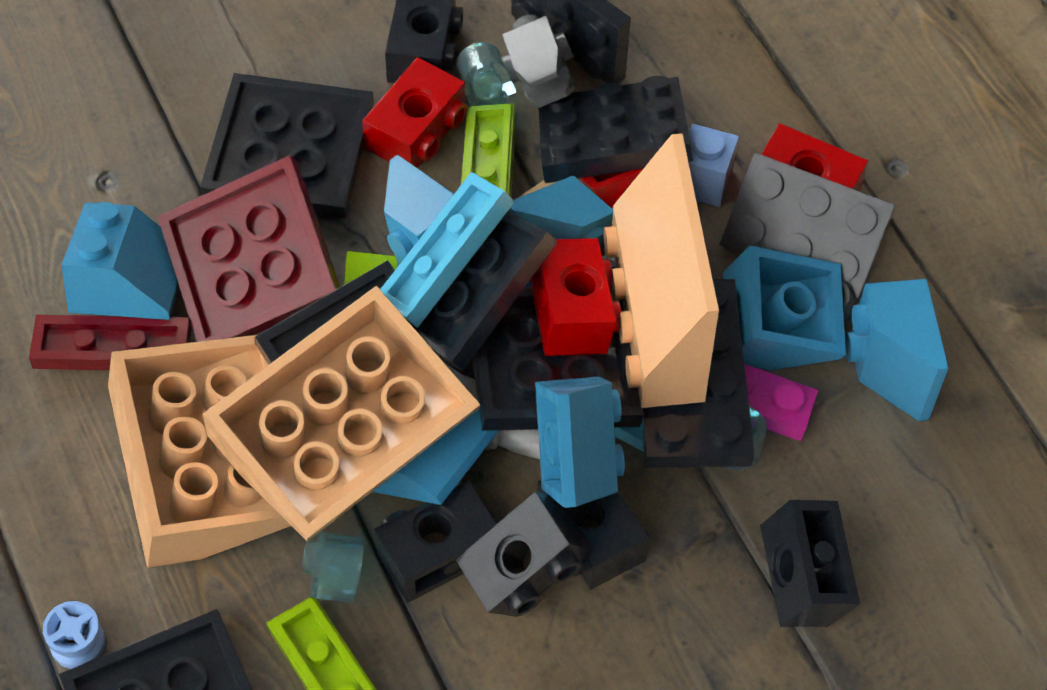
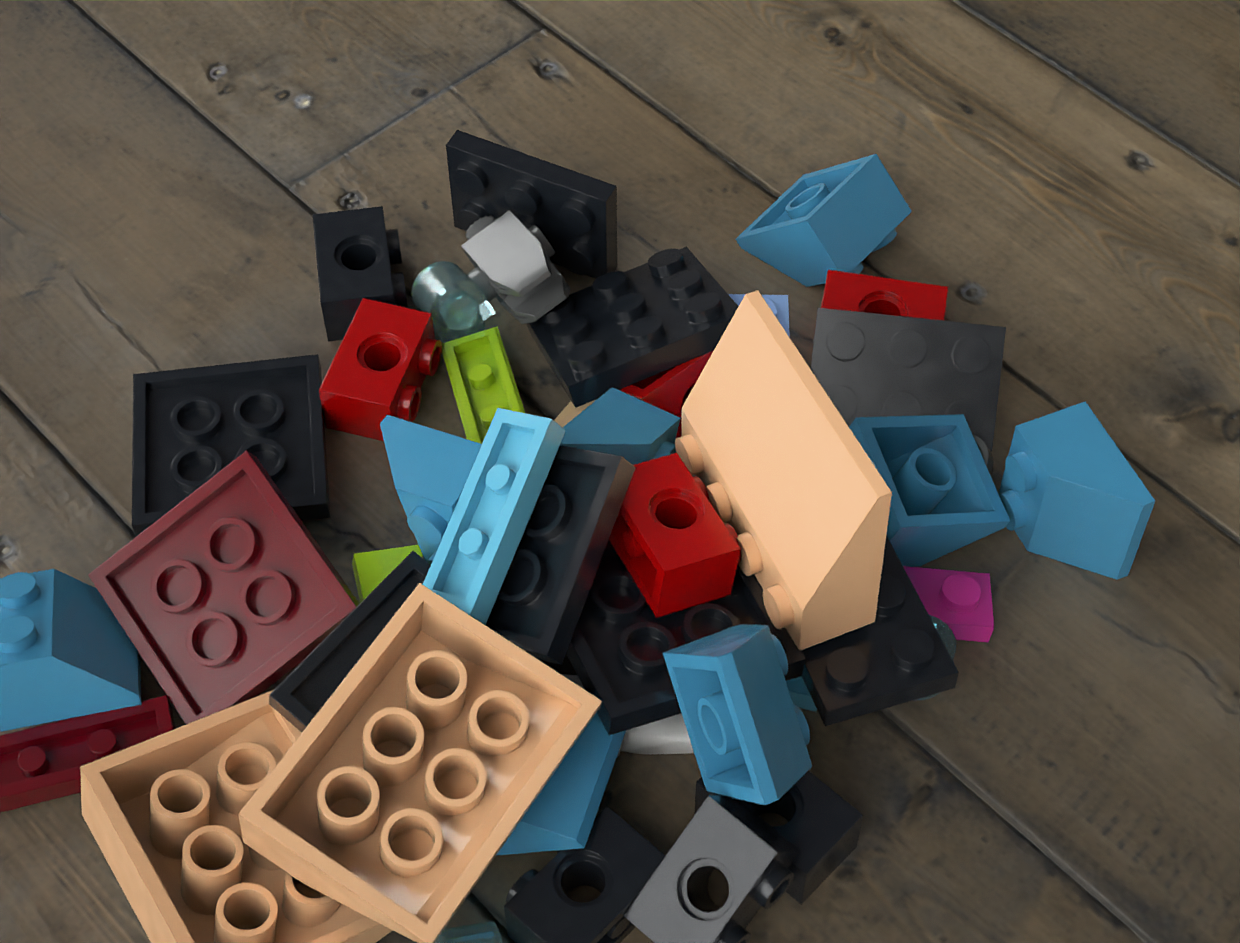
camera: 15 degrees left, 5 degrees down
black brick [760,500,860,627] -> none
none -> dark azure slope [735,154,912,287]

